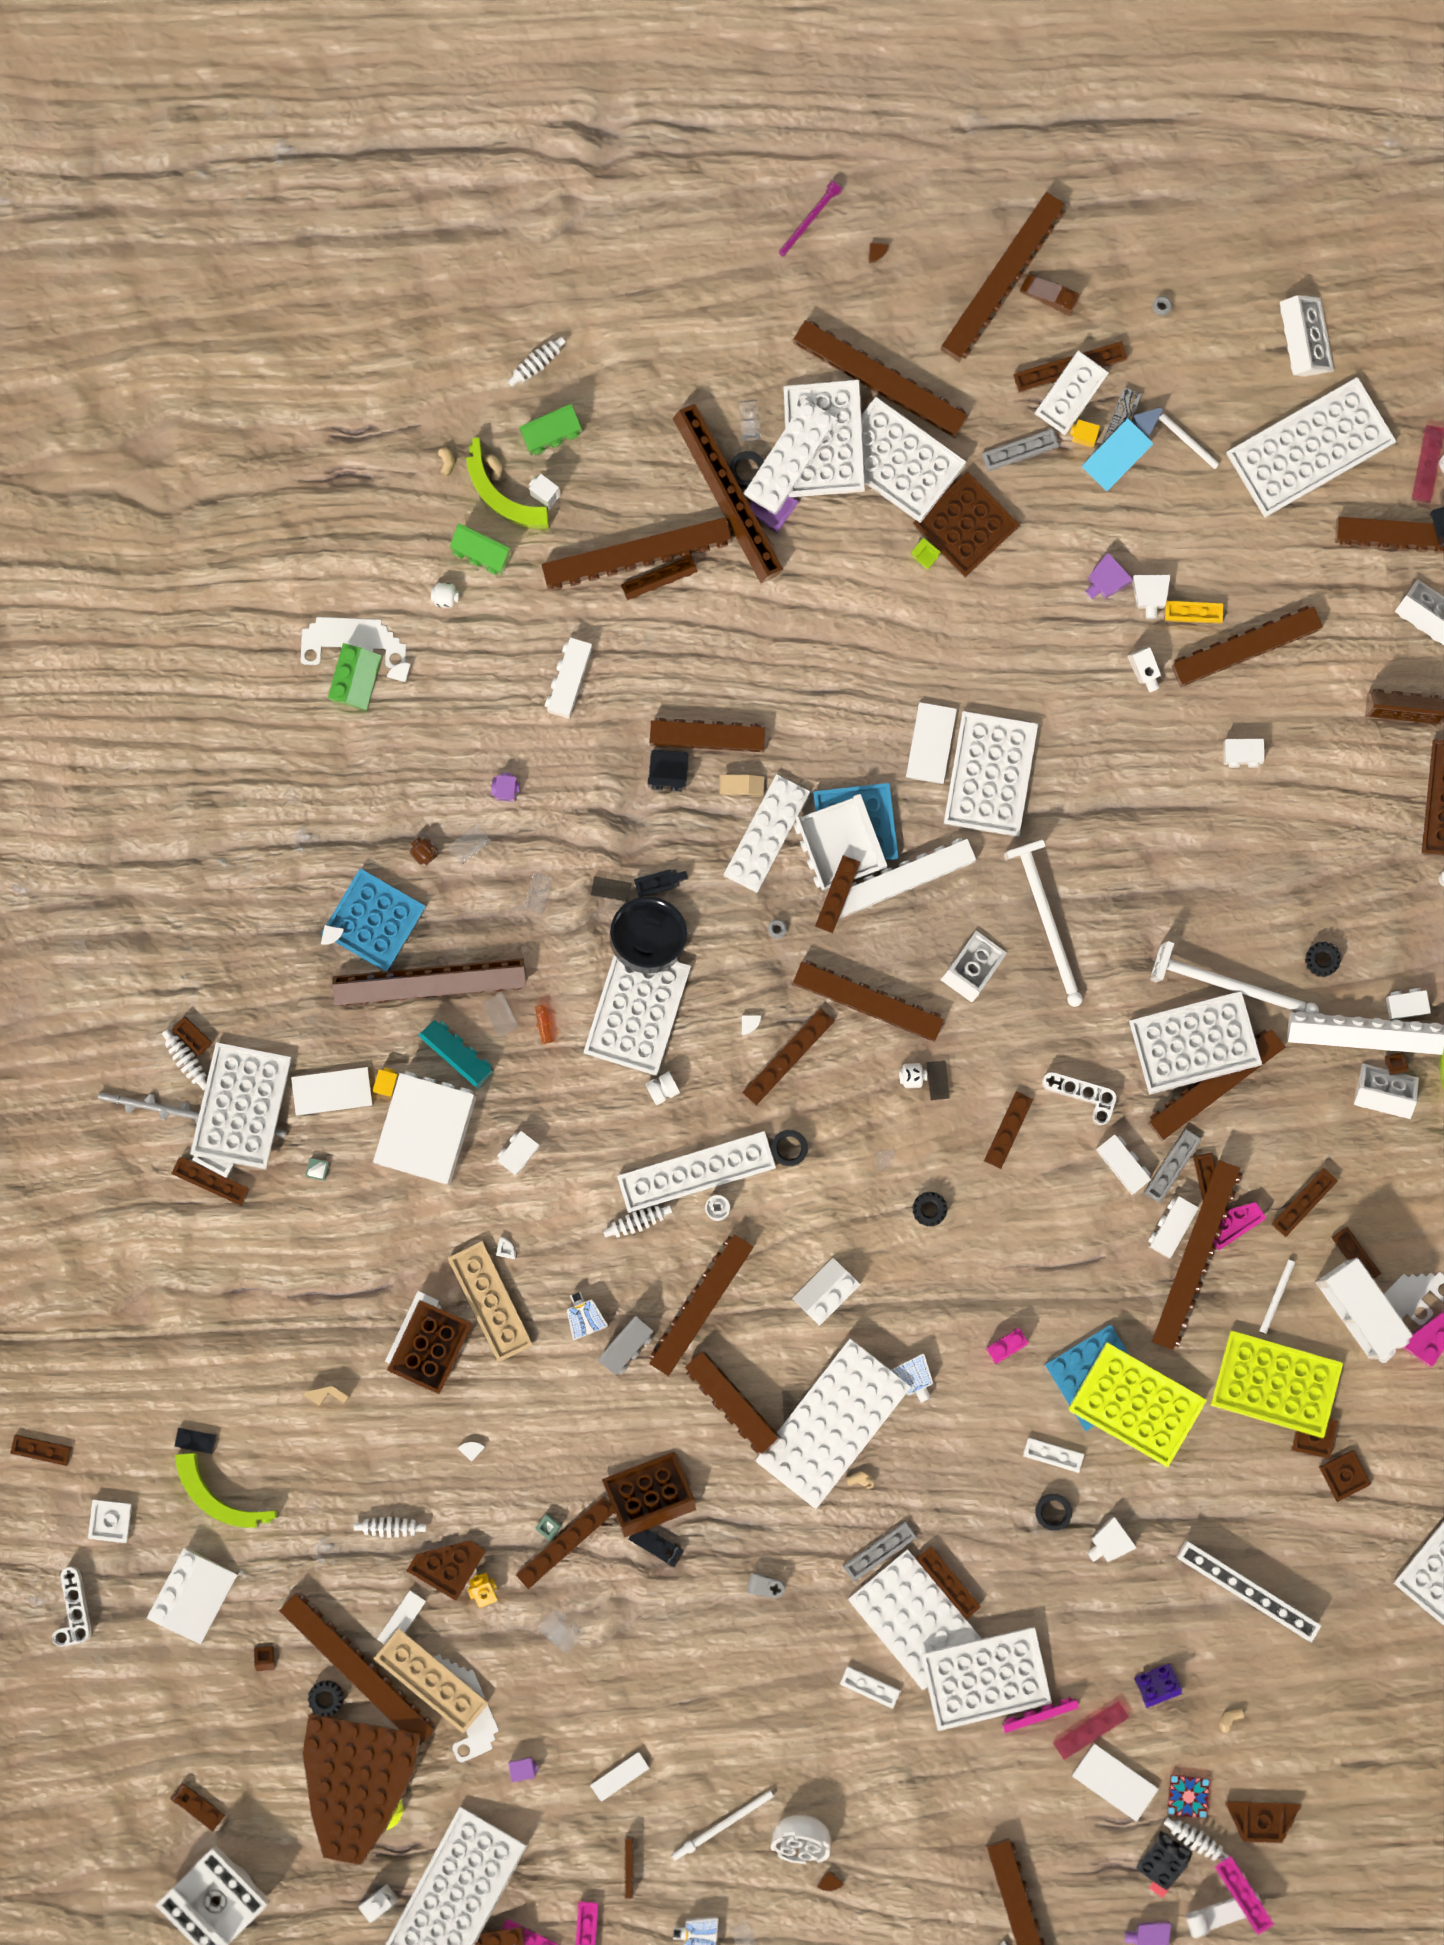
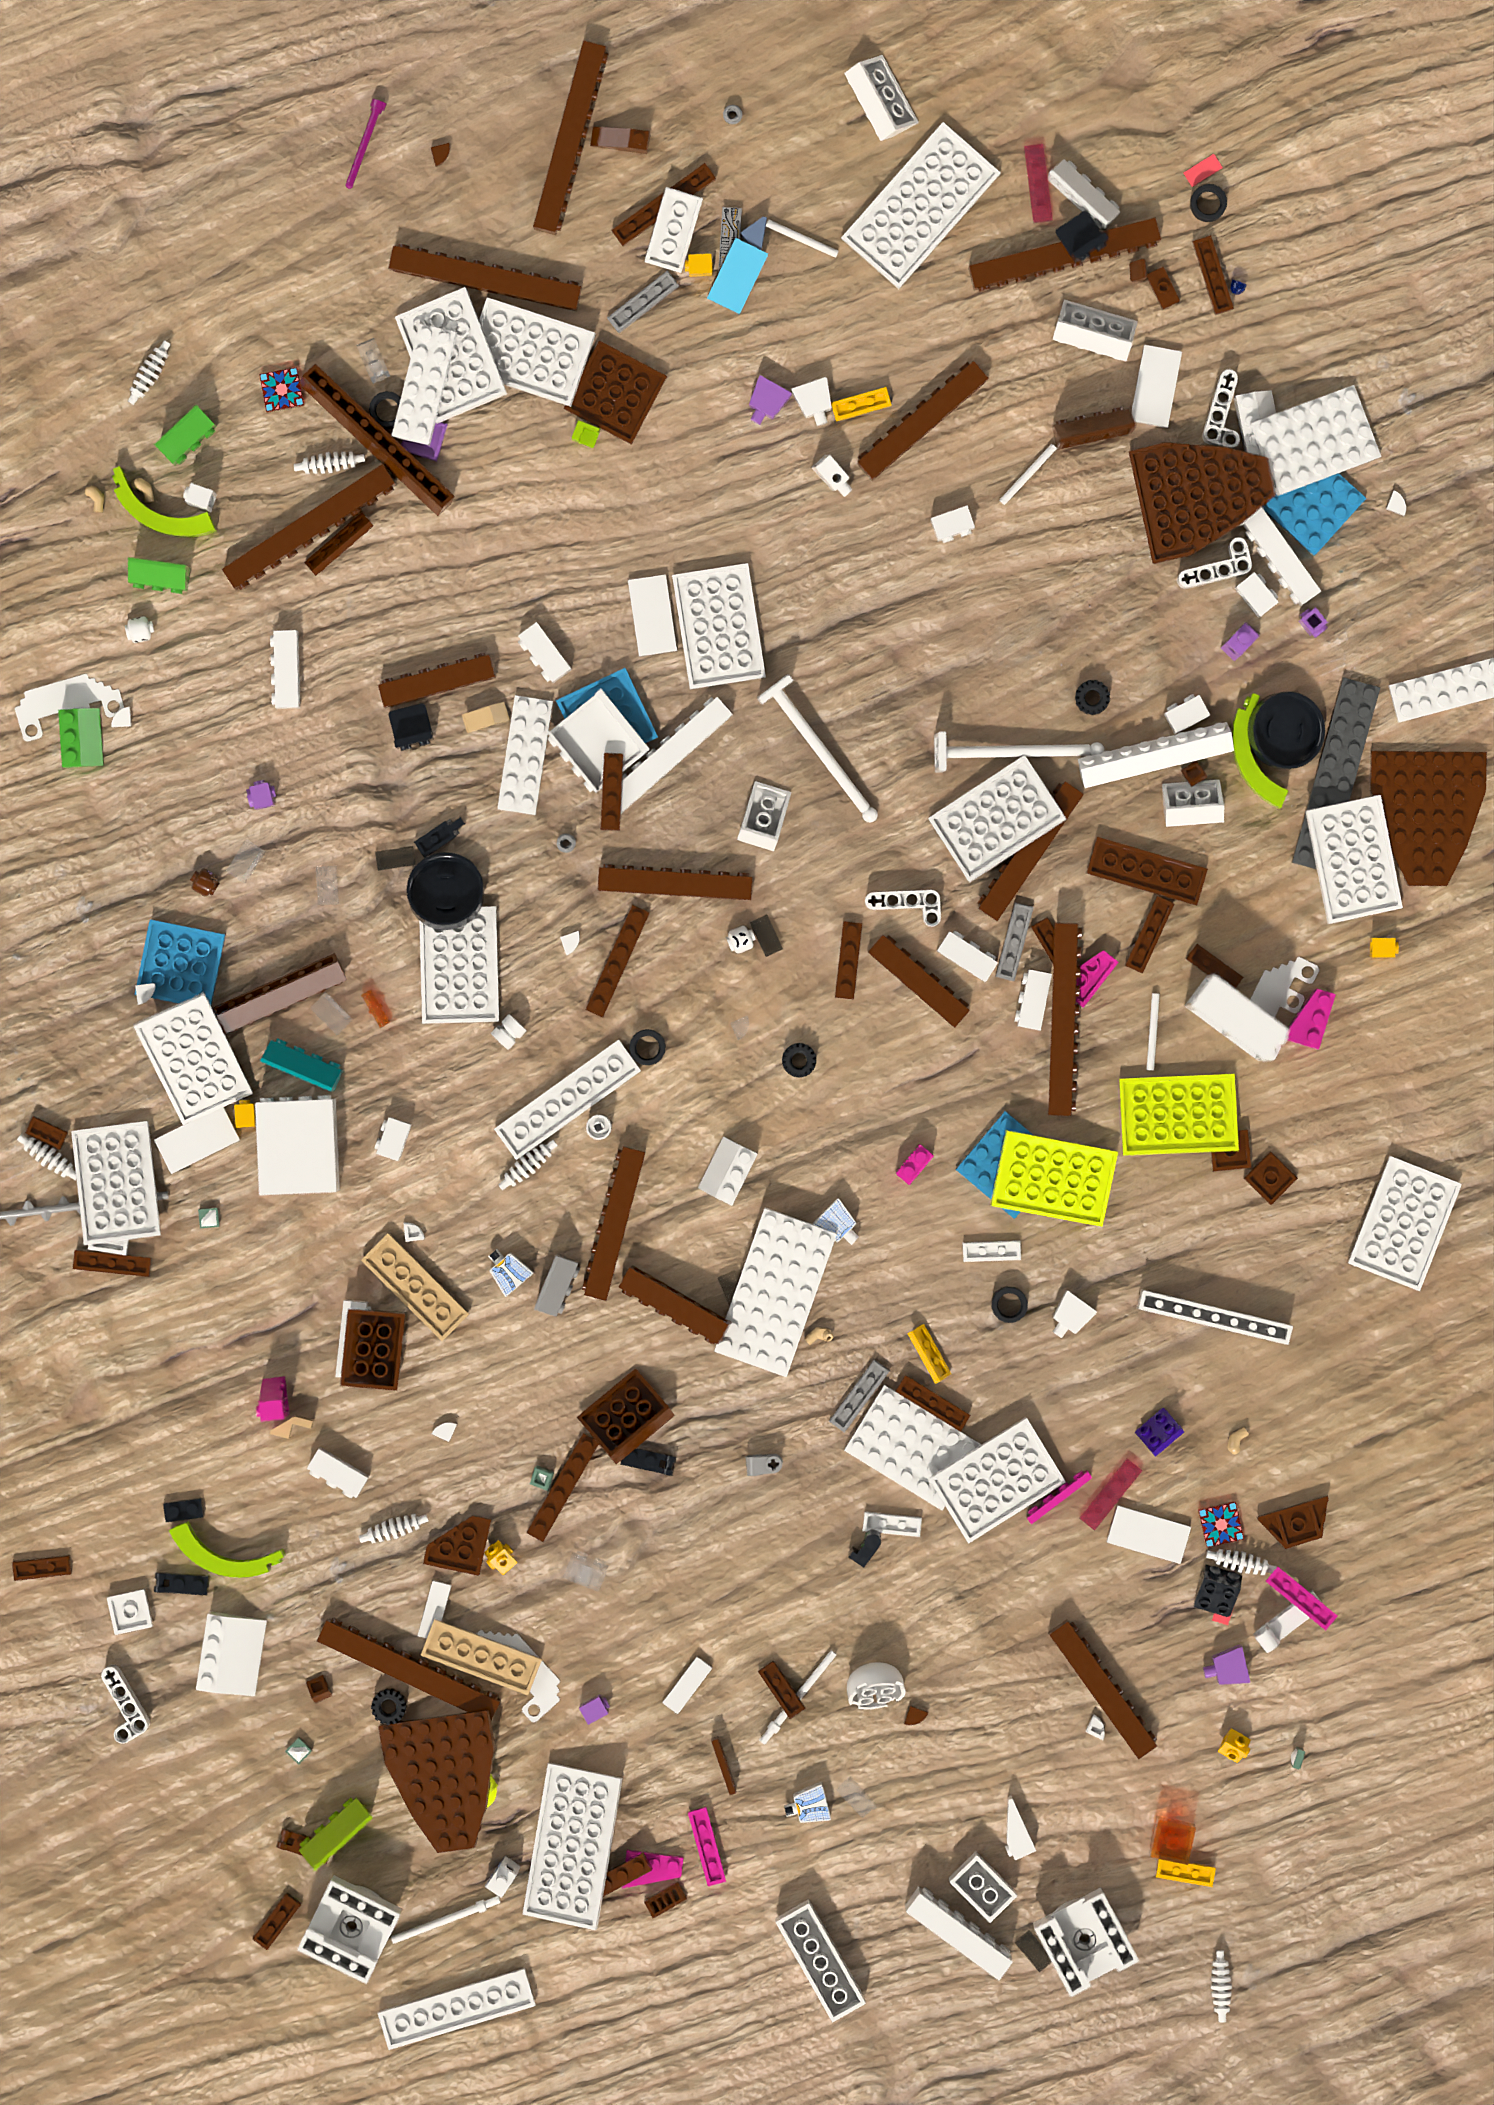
camera: 25 degrees left, 5 degrees up
none -> white plate [134,993,253,1125]
none -> black plate [154,1572,209,1596]
none -> reddish brown tile [252,1892,302,1950]
none -> dark pink wedge [256,1376,290,1421]
none -> tile [259,367,305,413]
none -> tile [285,1737,313,1765]
none -> white piece [294,452,365,474]
none -> lime slope [299,1797,373,1871]
none -> white brick [307,1447,369,1498]
none -> white bar [391,1896,501,1944]
none -> white brick [518,622,571,683]
none -> reddish brown tile [758,1660,806,1719]
none -> black leg [848,1529,881,1568]
none -> reddish brown brick [868,935,970,1028]
none -> yellow plate [907,1324,951,1384]
none -> white bar [999,444,1057,505]
none -> reddish brown plate [1086,837,1208,906]

